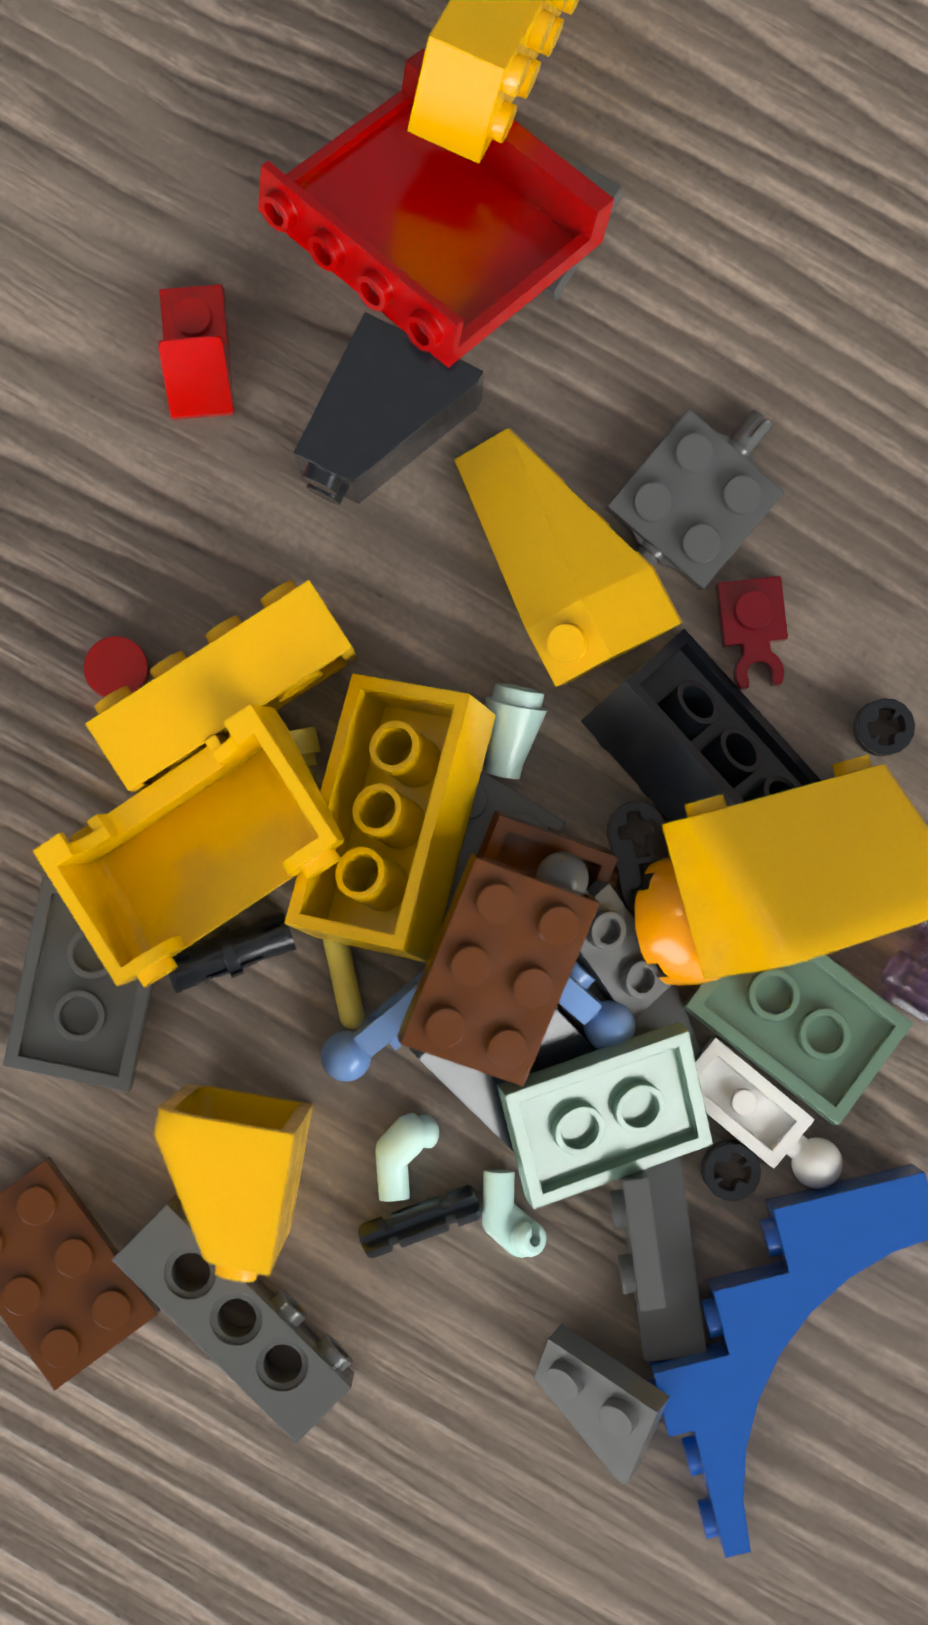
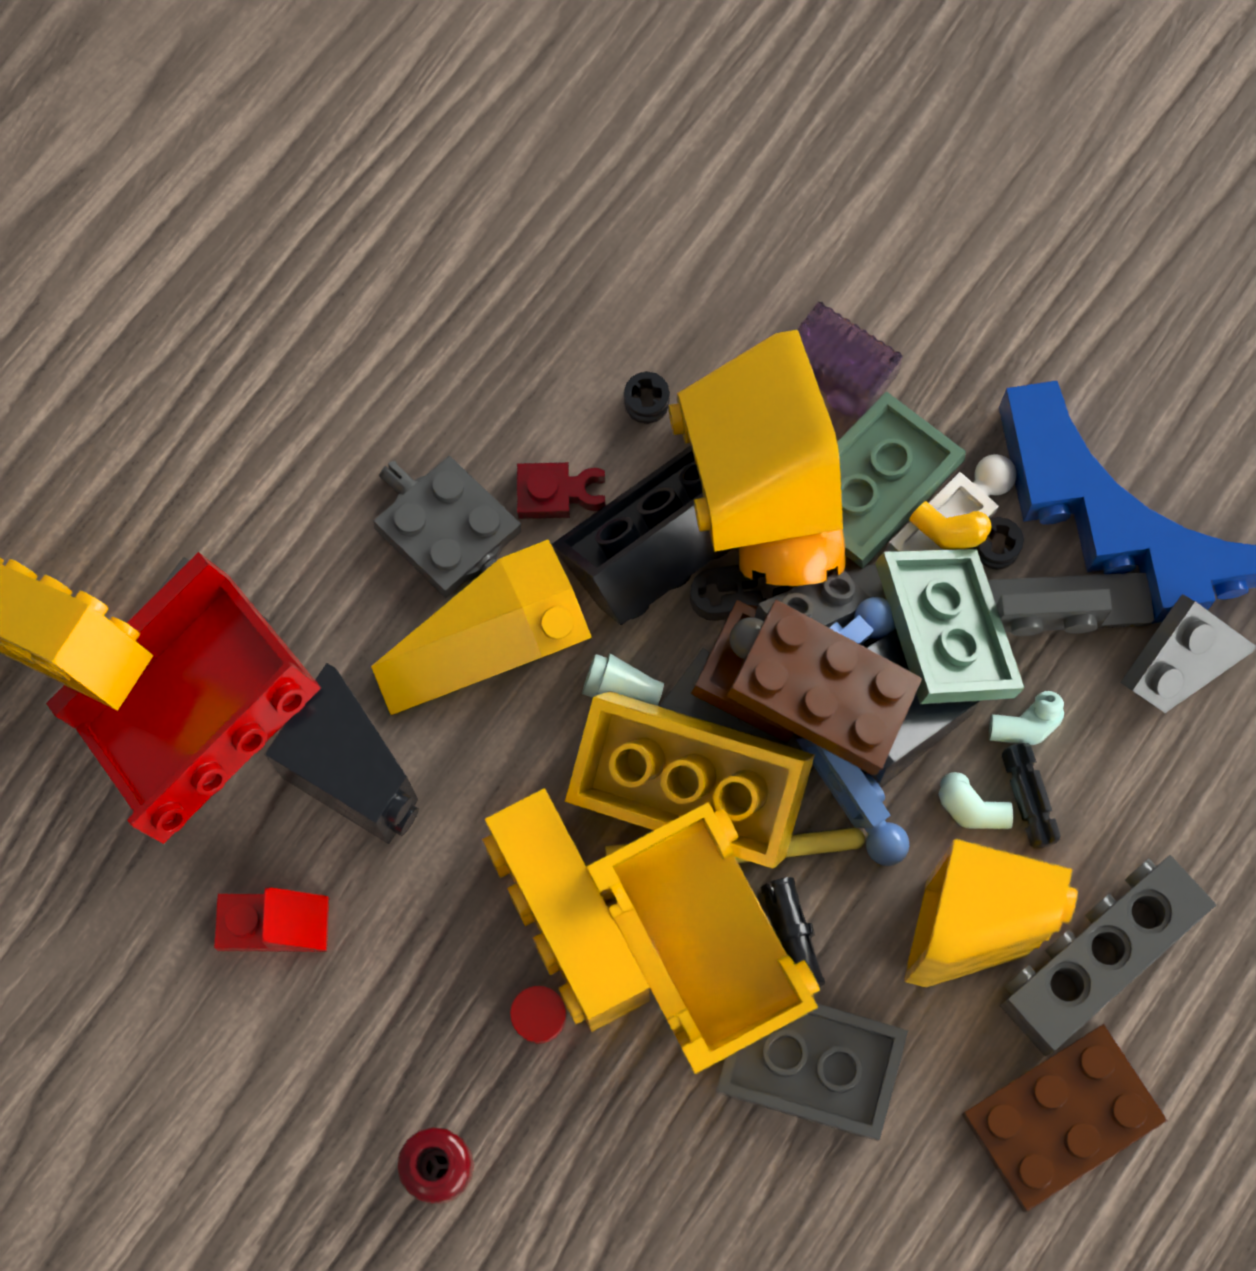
camera: 80 degrees left, 15 degrees down
none -> yellow arm [909,501,991,550]

